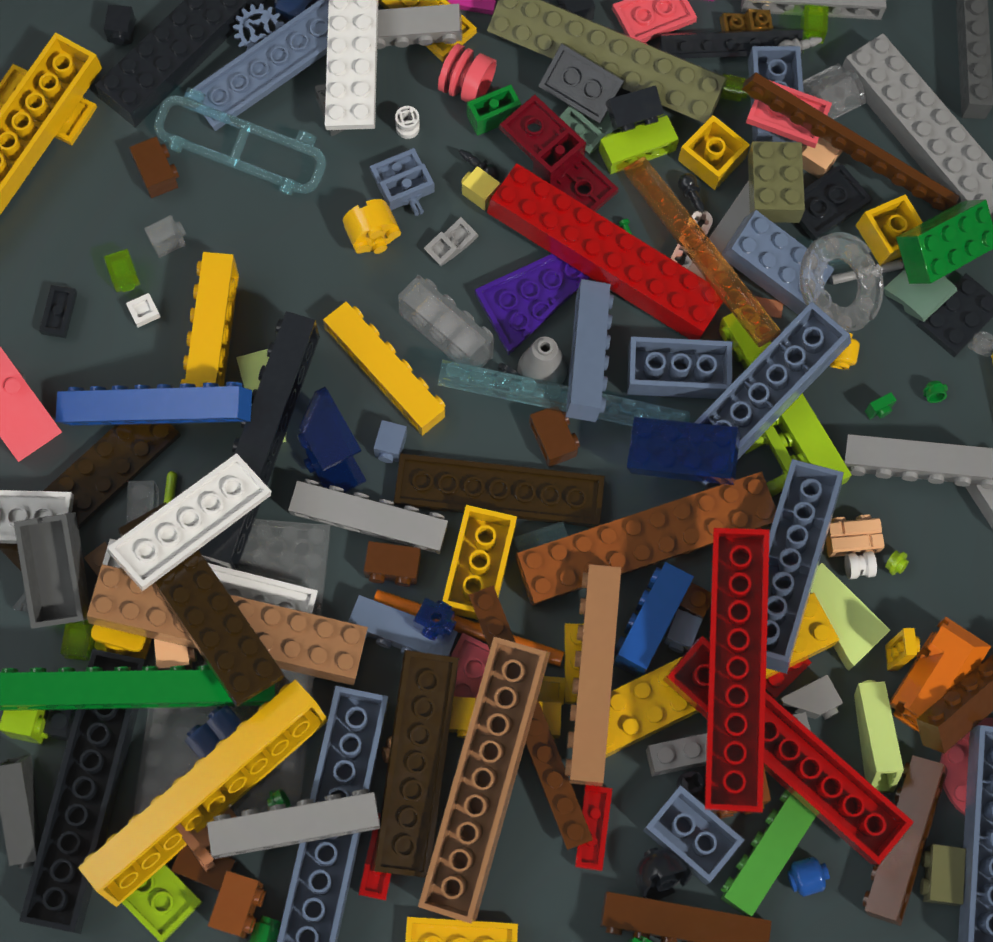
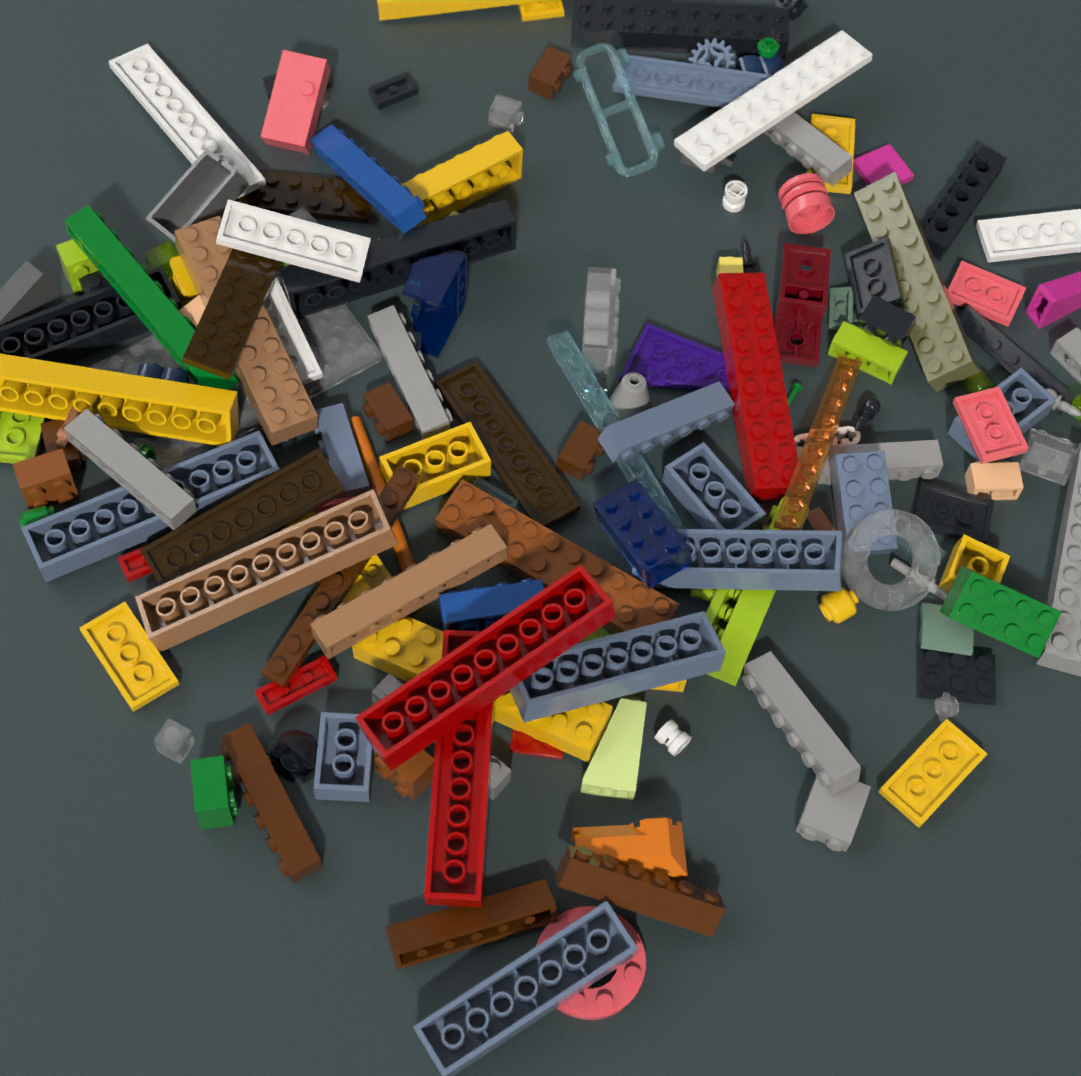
camera: 50 degrees right, 10 degrees down
clear neon green brick [104,249,141,292] -> none
white plate [126,293,160,327] -> none
yellow brick [323,301,446,436] -> none
yellow brick [343,199,401,254] -> none
sand blue plate [370,148,435,216] -> none
sand blue brick [374,420,407,463] -> none
clear blue brick [413,598,457,641] -> none
light grey slope [424,217,479,266] -> none
green brick [467,84,521,136] -> none
yellow brick [678,115,750,190] -> none
pearl gold slope [720,9,773,31] -> none
bright green brick [720,789,816,917] -> none
reddish brown plate [741,72,959,211] -> none
olive brick [748,141,805,223] -> none
light grey slope [778,675,843,720] -> none
blue head [787,856,830,897] -> none
light nougat brick [826,514,884,557] -> none
yellowish green slope [854,680,904,793] -> none
green plate [864,392,897,420] -> none
lime plate [885,550,909,575] -> none
yellow plate [885,628,920,671] -> none
olive brick [920,844,966,906] -> none
green plate [923,381,948,403] -> none

